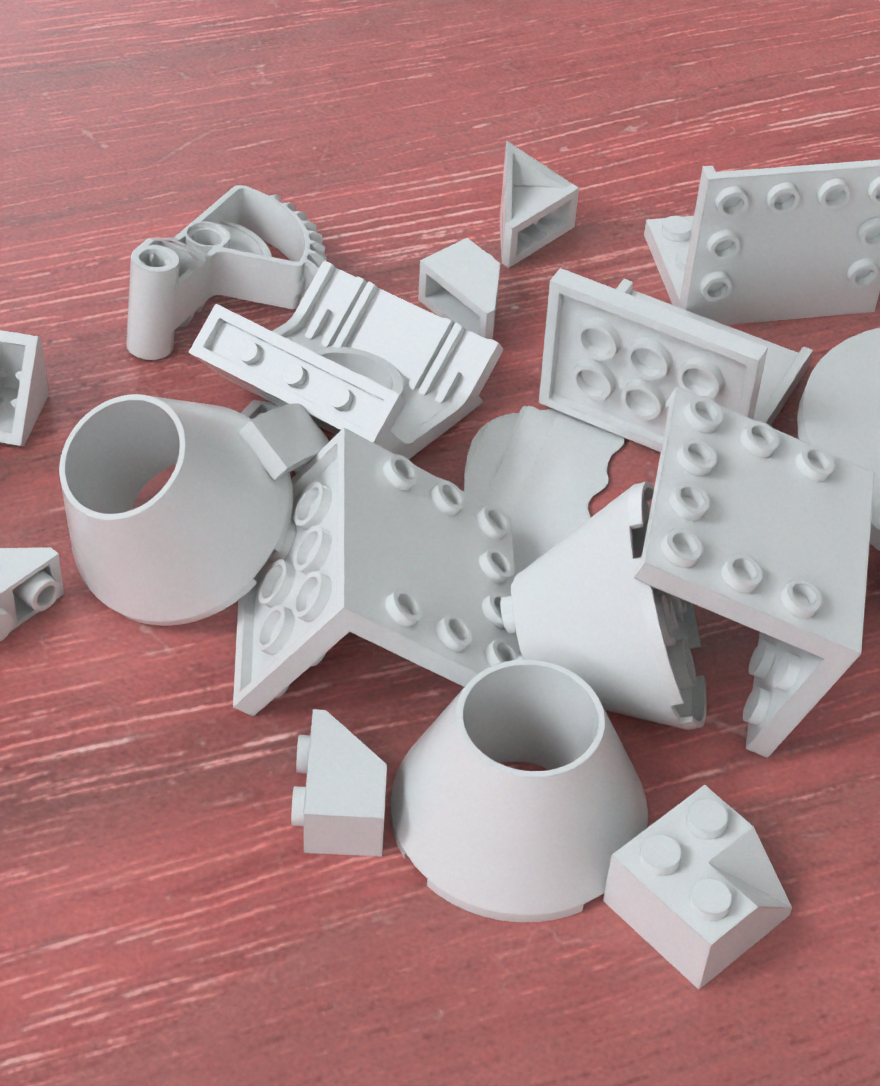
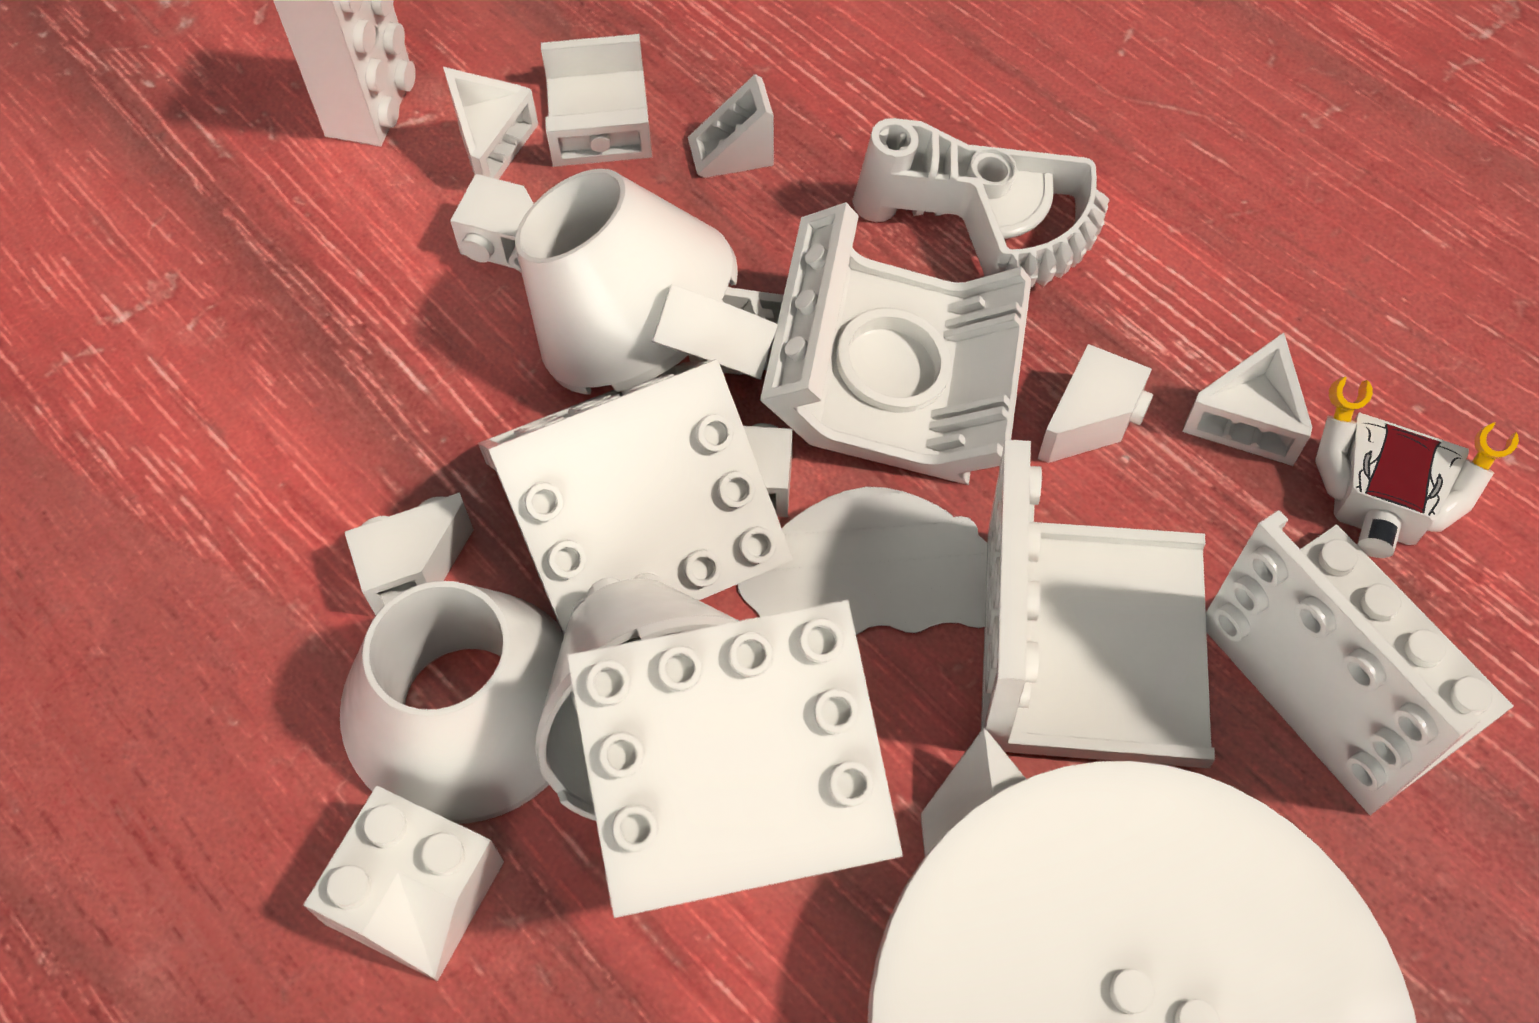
camera: 70 degrees right, 15 degrees up
none -> torso [1315,376,1519,558]

